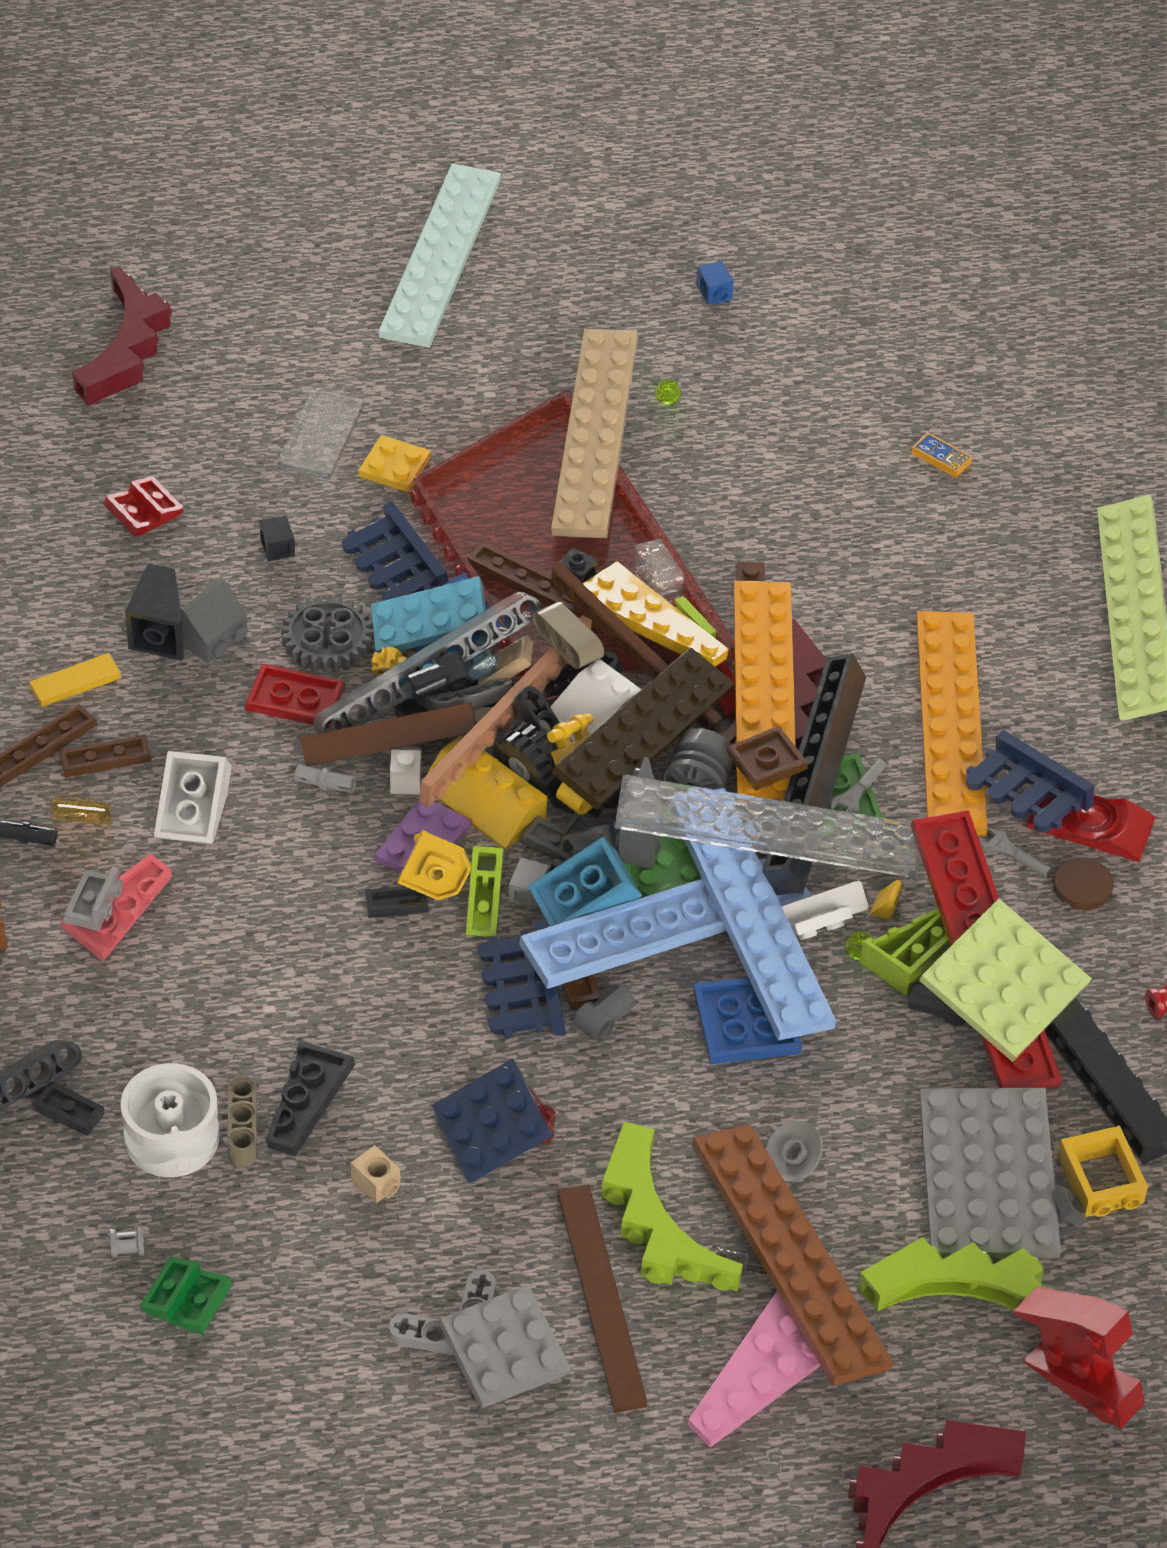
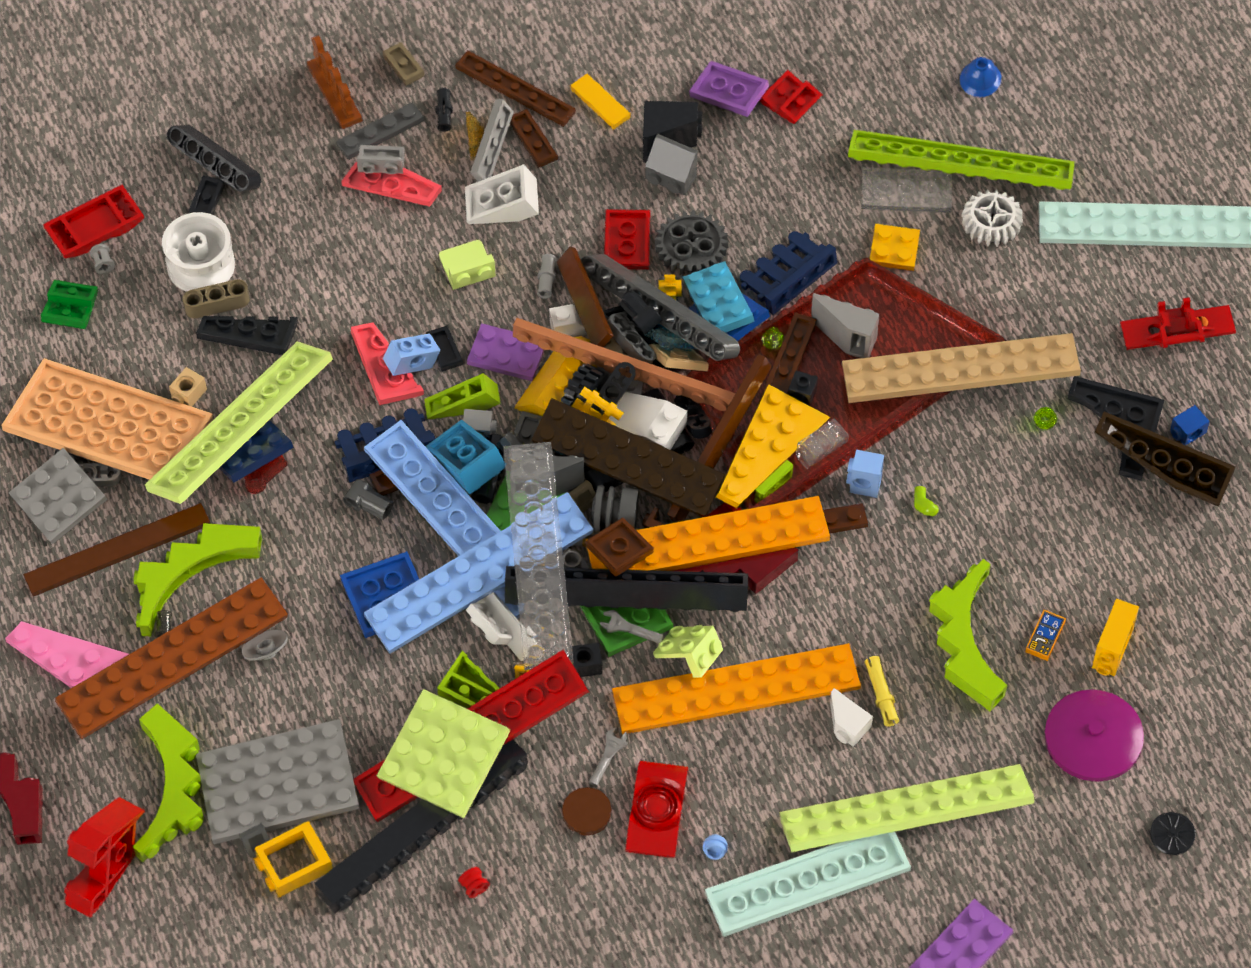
camera: 80 degrees right, 10 degrees up
dark red arch [72,266,172,406] -> none
black brick [259,515,295,562] -> none
yellow piece [397,830,471,900] -> none
dark tan beam [532,602,604,669] -> none
clear neon green plate [845,931,873,960] -> none
dark blue fence [966,730,1094,832] -> none
none -> light nougat plate [2,358,213,480]
none -> red slope [43,184,144,259]
none -> yellowish green plate [145,341,333,504]
none -> dark grey plate [336,102,424,160]
none -> coral wing [351,322,424,405]
none -> light blue brick [383,333,440,376]
none -> yellowish green bracket [439,240,496,290]
none -> light grey plate [470,99,514,182]
none -> yellowish green bracket [653,625,723,678]
none -> medium lavender plate [689,61,769,117]
none -> light blue plate [703,834,728,860]
none -> clear neon green plate [762,327,784,350]
none -> light grey slope [811,293,880,358]
none -> white slope [830,688,873,747]
none -> light blue brick [846,449,884,498]
none -> lime plate [848,130,1075,190]
none -> light yellow pin [864,656,899,727]
none -> lime arm [914,486,939,517]
none -> lime arch [929,559,1007,712]
none -> blue hat [960,57,1001,97]
none -> white gear [962,189,1023,246]
none -> magenta dish [1044,690,1144,781]
none -> black plate [1067,376,1164,481]
none -> yellow window [1092,598,1139,676]
none -> dark brown wedge [1095,411,1236,507]
none -> red piece [1120,297,1236,350]

